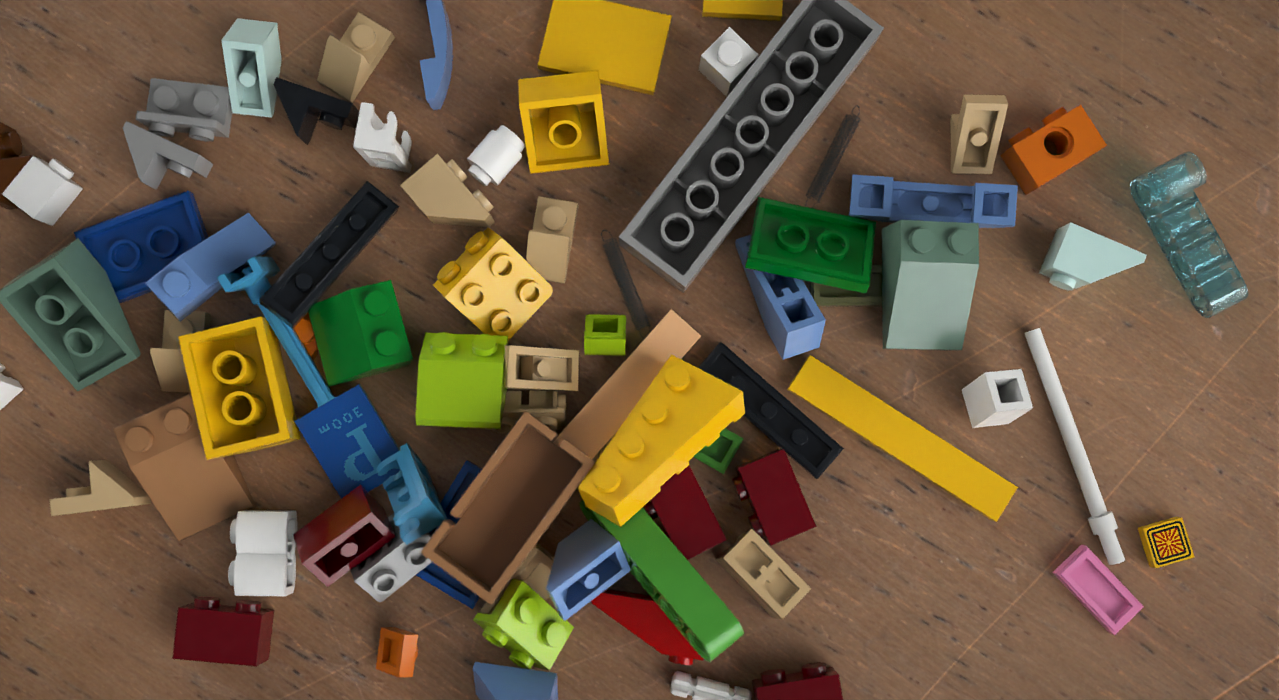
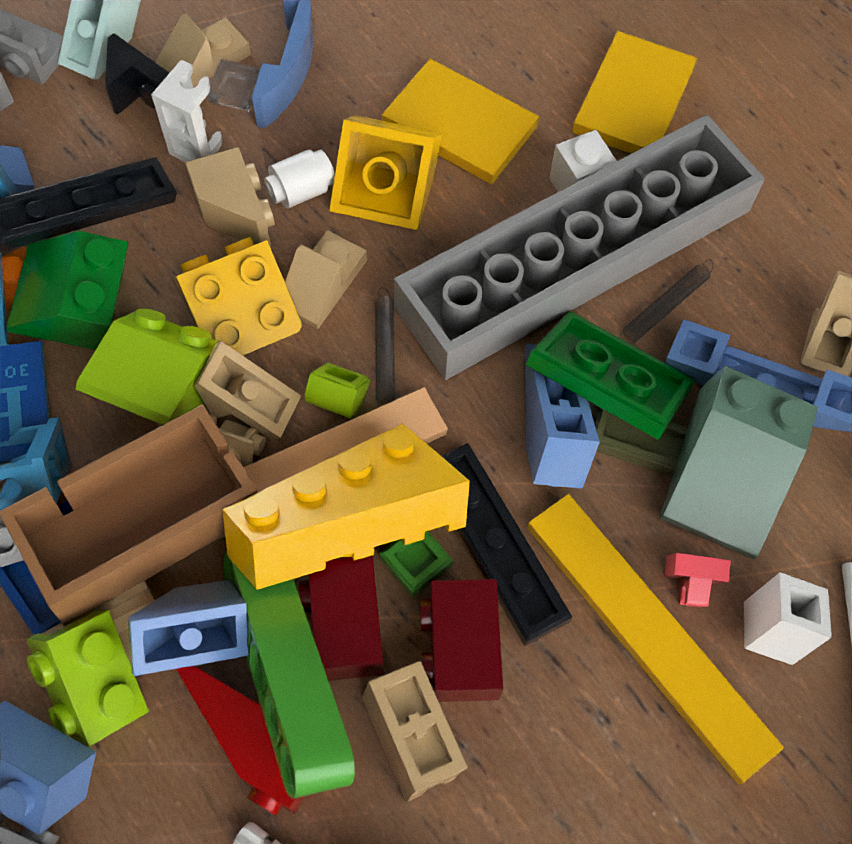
camera: 20 degrees right, 20 degrees down
none -> clear tile [207,59,261,111]
none -> coral tile [664,553,731,608]

